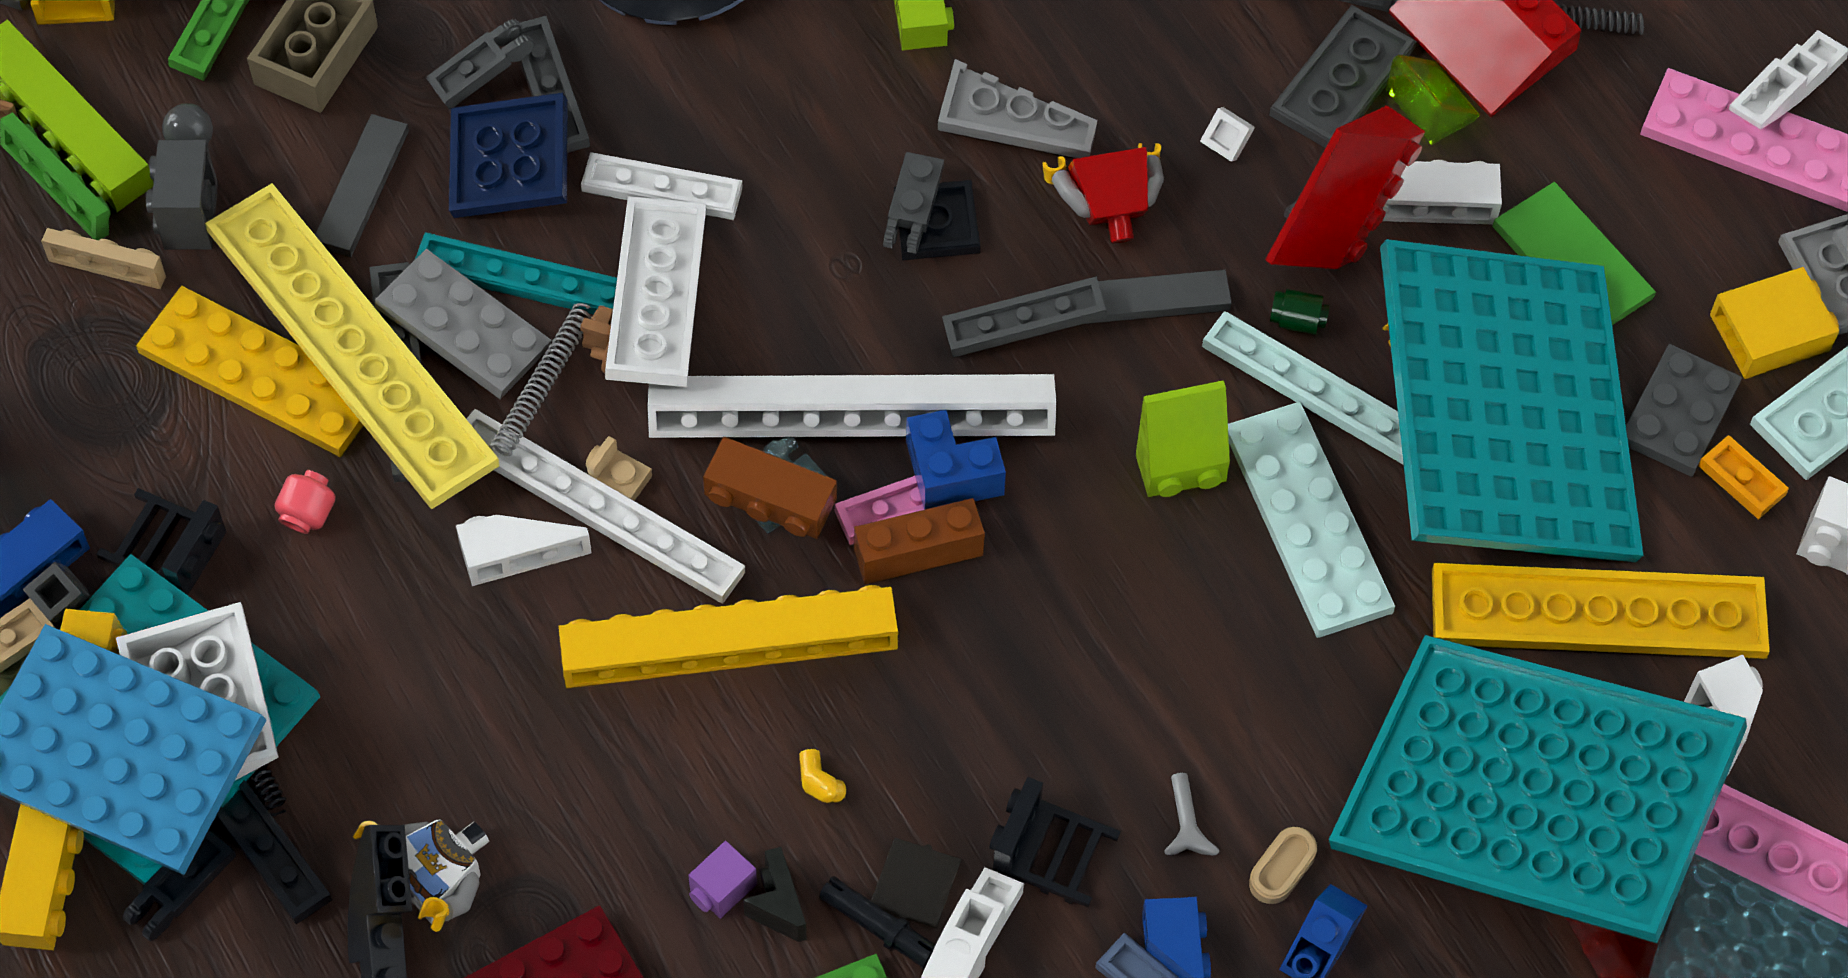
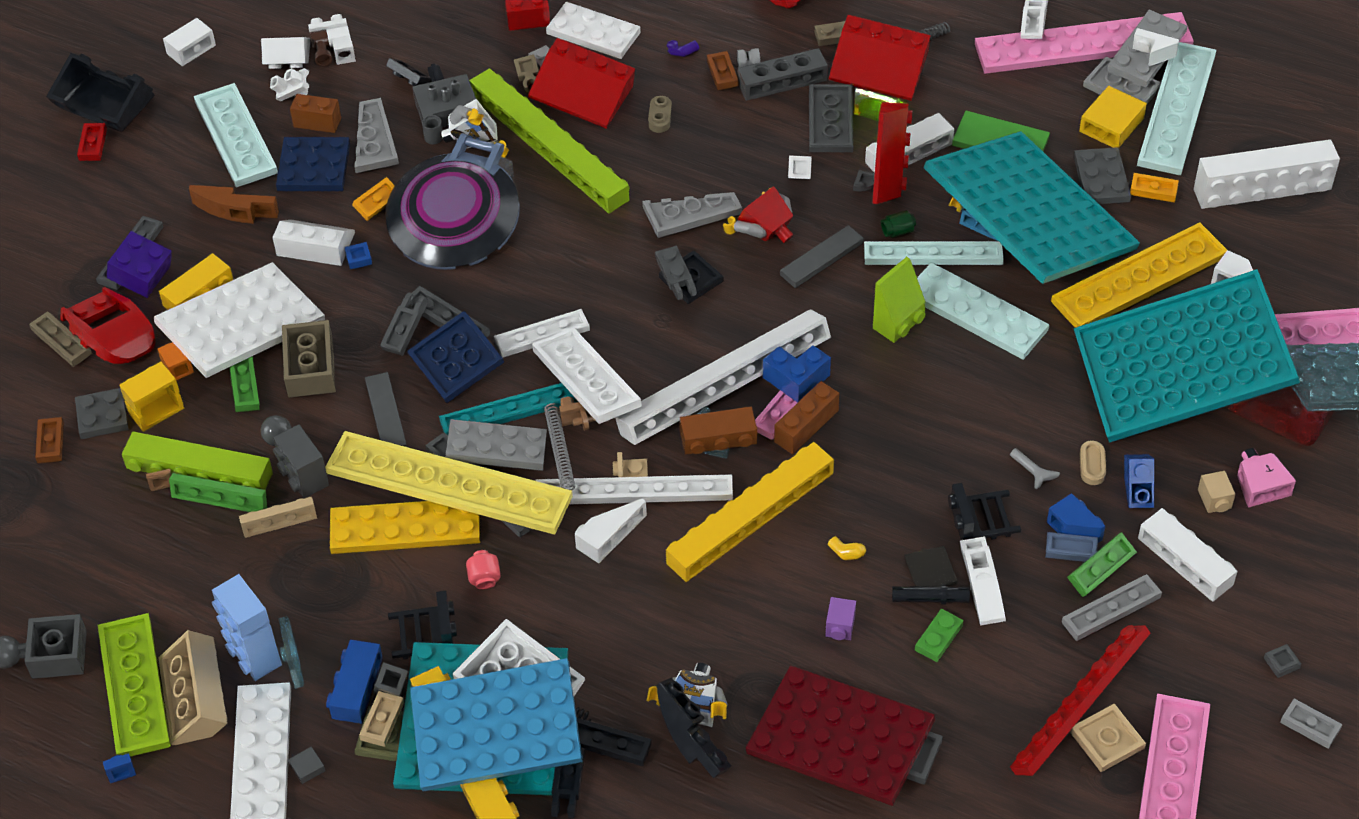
camera: 30 degrees left, 10 degrees down
pearl dark grey slope [744,847,807,942] -> none
dark grey plate [942,276,1108,357] -> none

